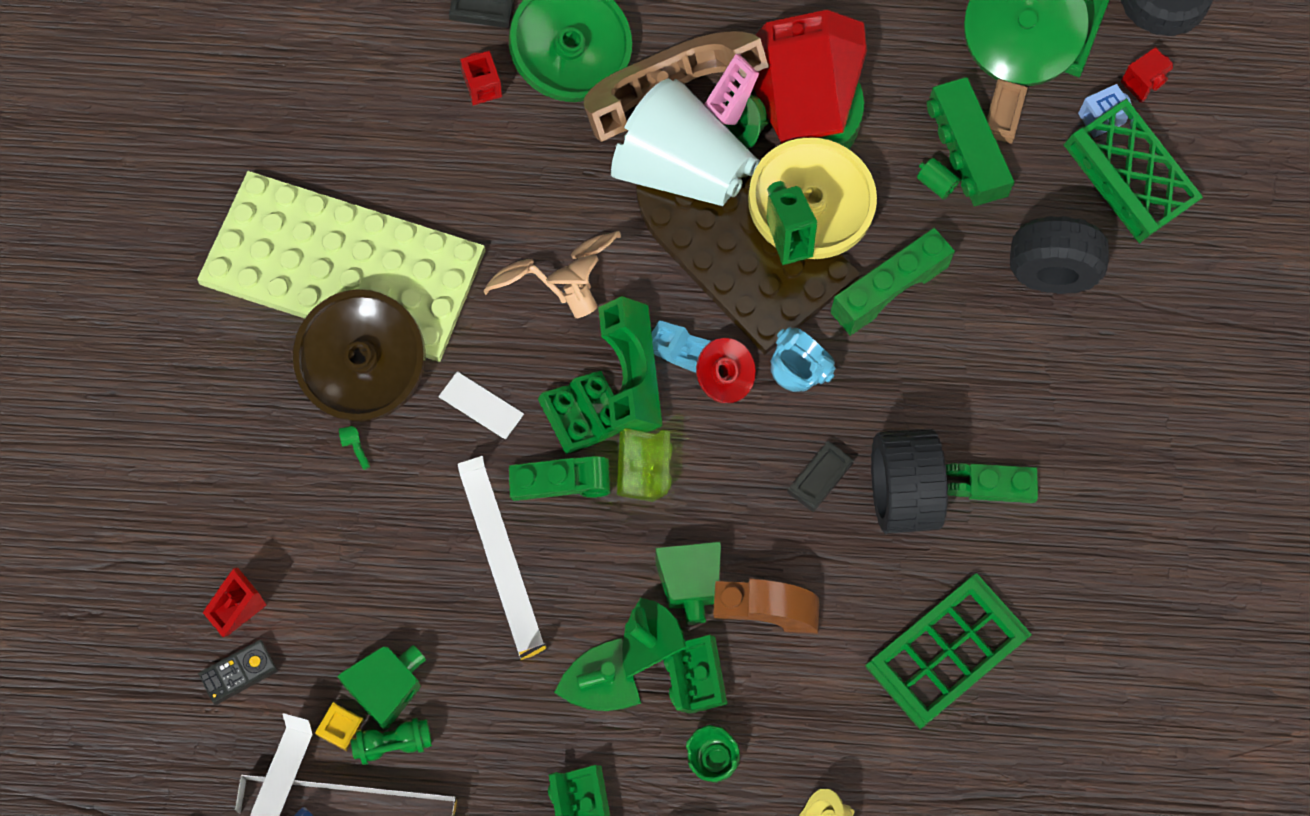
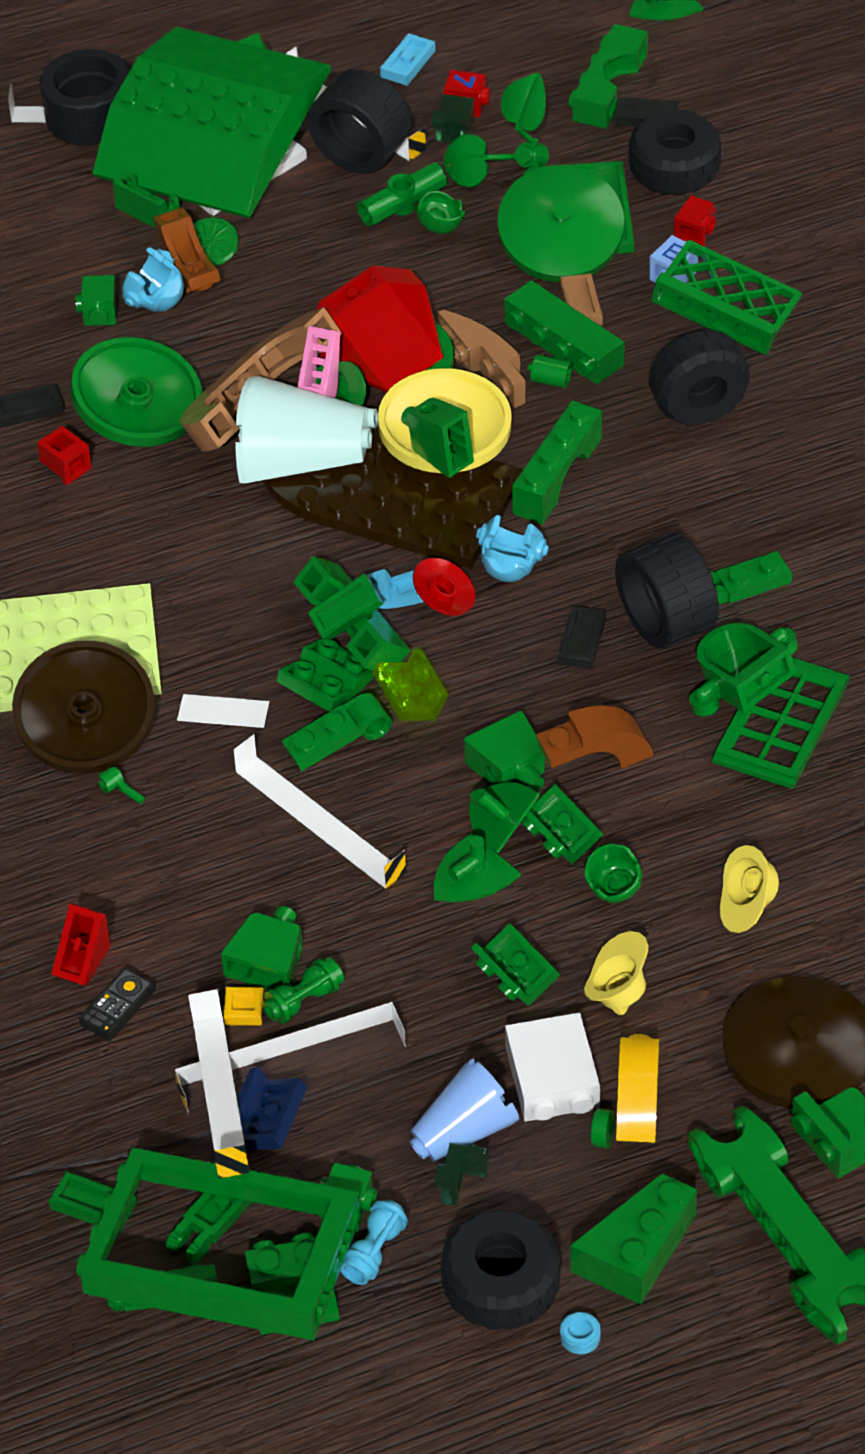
camera: 20 degrees left, 20 degrees down
light nougat plant [483,231,621,318] -> none
none -> green tile [308,574,384,640]
none -> medium nougat slope [438,309,526,408]
none -> green piece [689,623,798,717]

